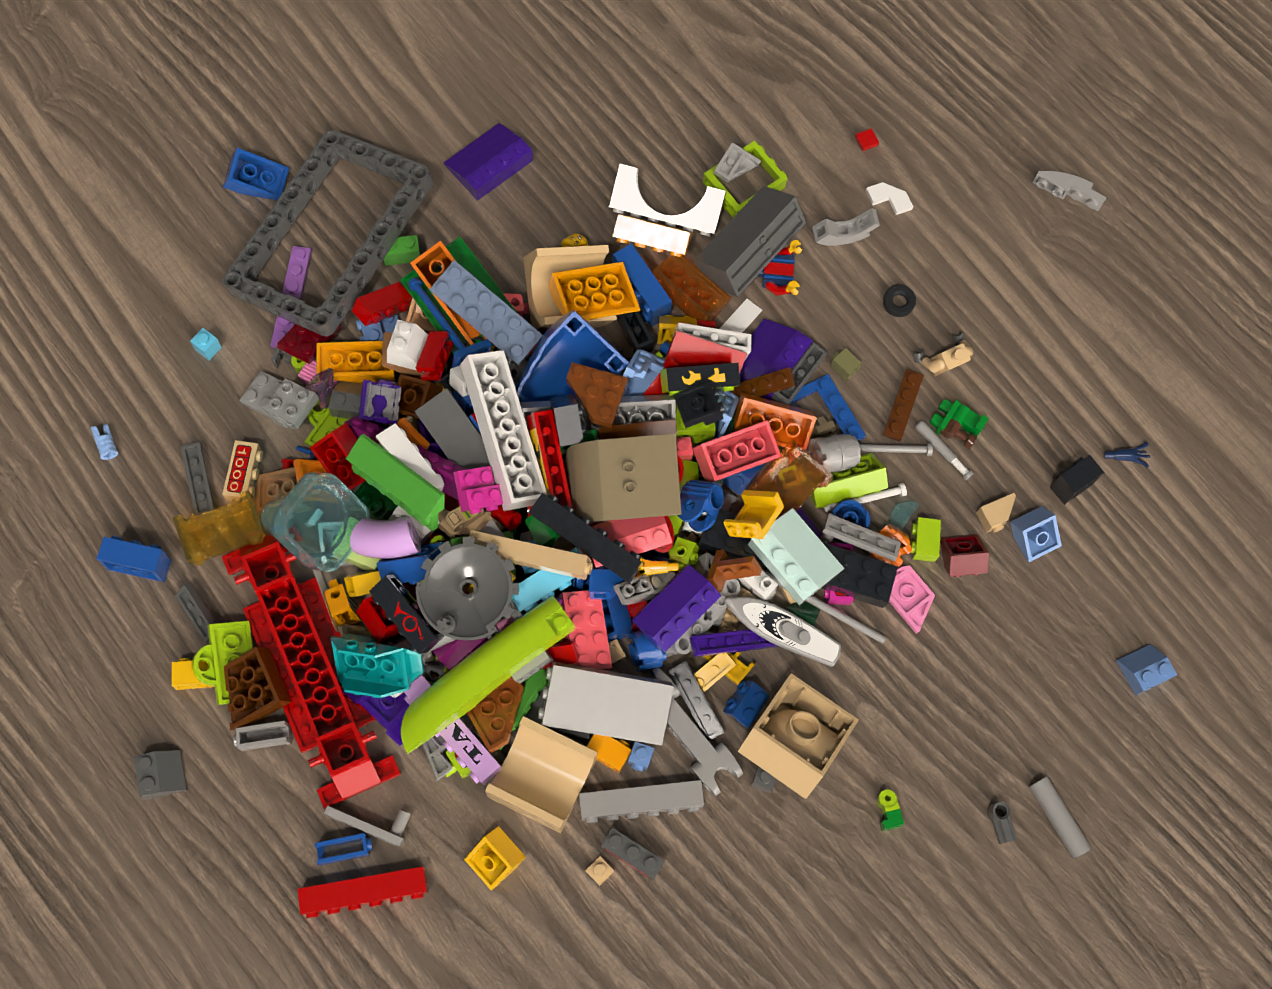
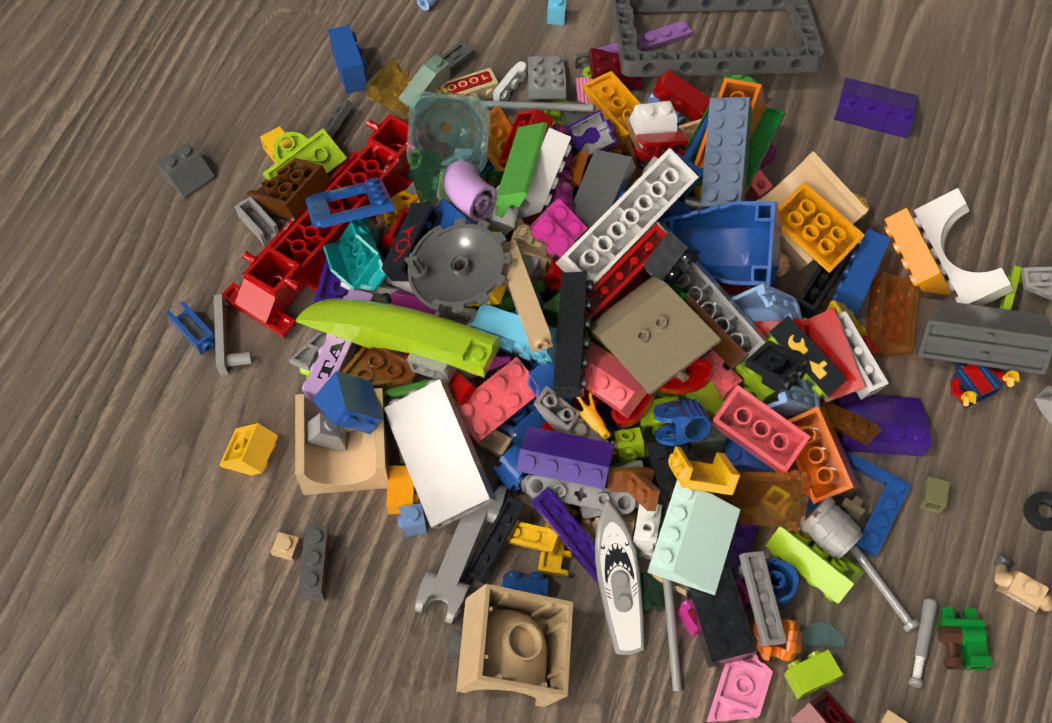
camera: 65 degrees right, 10 degrees down
red brick [297,866,428,919] -> none
slope [305,368,334,409] -> none
dark orange plate [566,362,628,428] -> none
light grey brick [579,780,704,823] -> none
white sticker [720,299,762,333] -> none
dark grey brick [772,342,828,405] -> none
white bar [824,483,907,512] -> none
reddish brown plate [882,369,924,442] -> none
none -> blue hinge [306,178,394,228]
none -> light grey slope [306,413,346,451]
none -> blue slope [313,371,383,434]
none -> sand green slope [399,54,451,110]
none -> clear green slope [409,149,442,207]
none -> light grey piece [479,100,596,112]
none -> white hinge [493,62,526,101]

